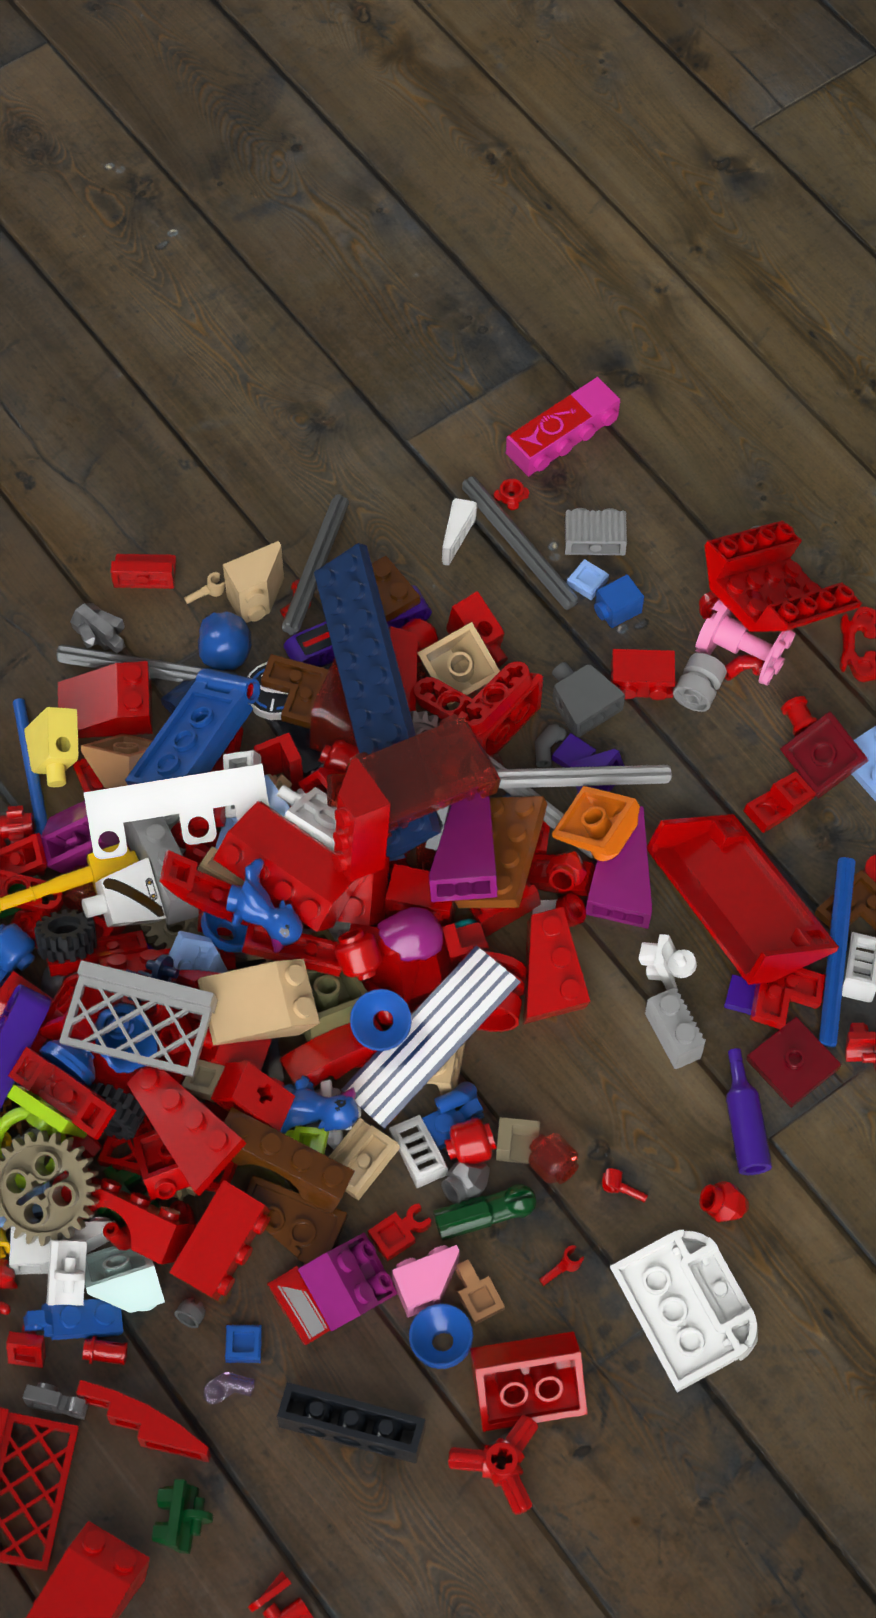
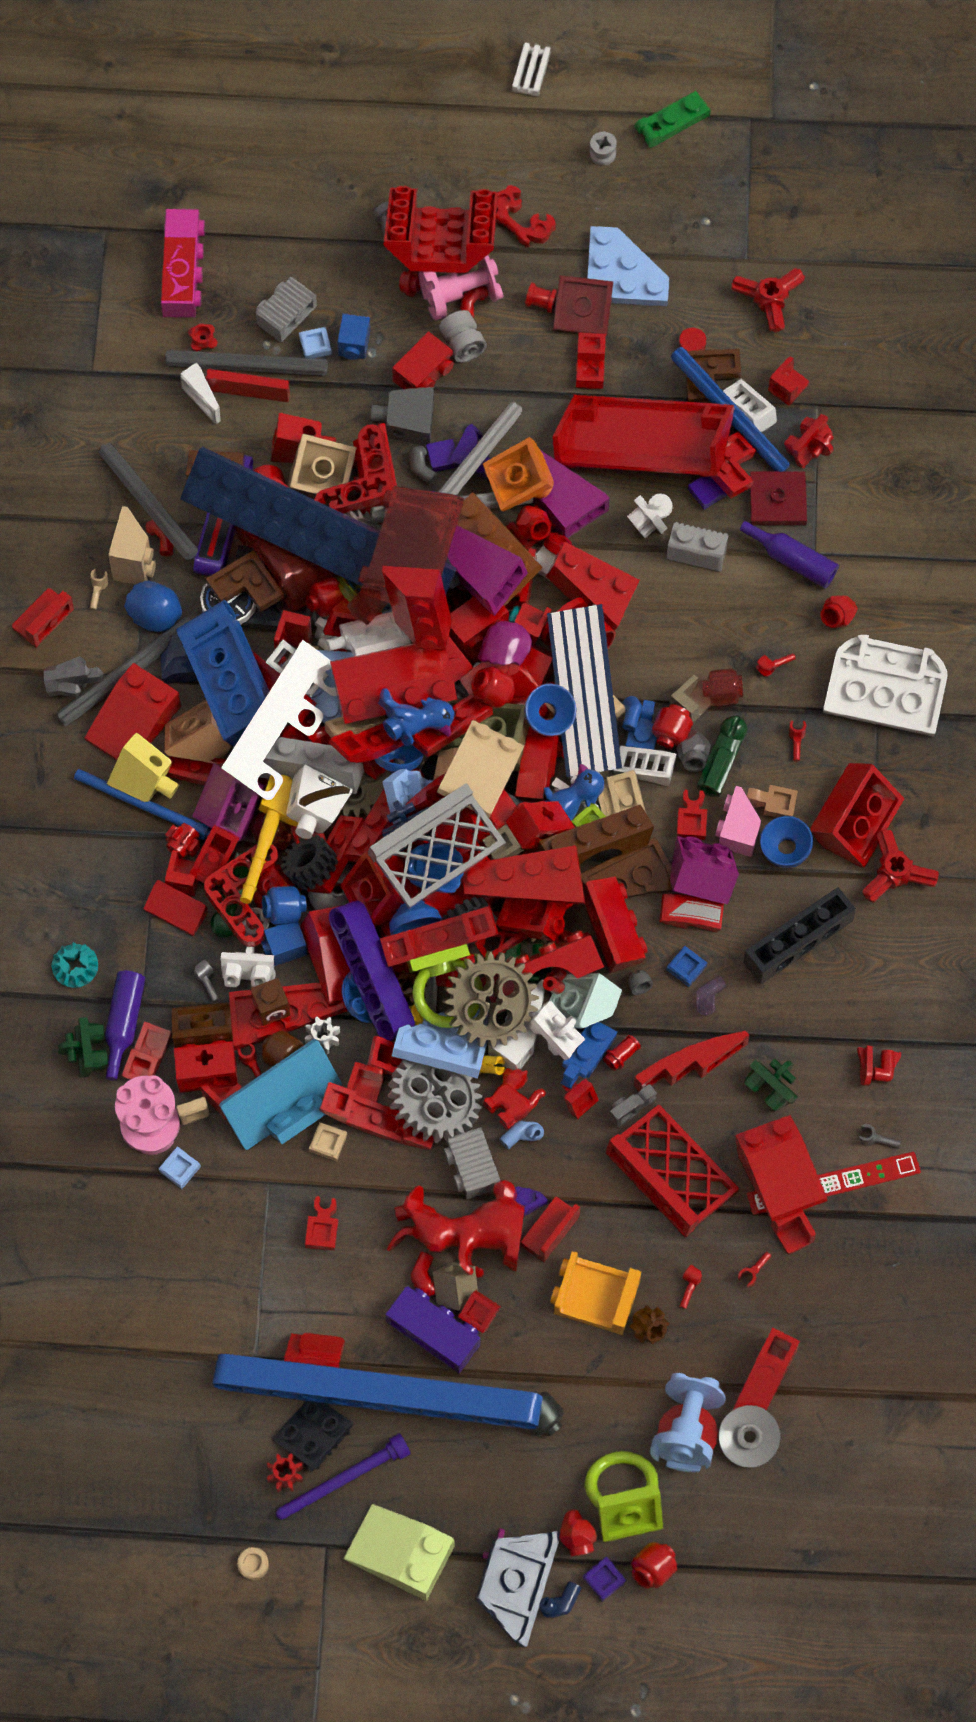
camera: 50 degrees left, 5 degrees up
none -> red tile [206,369,290,403]

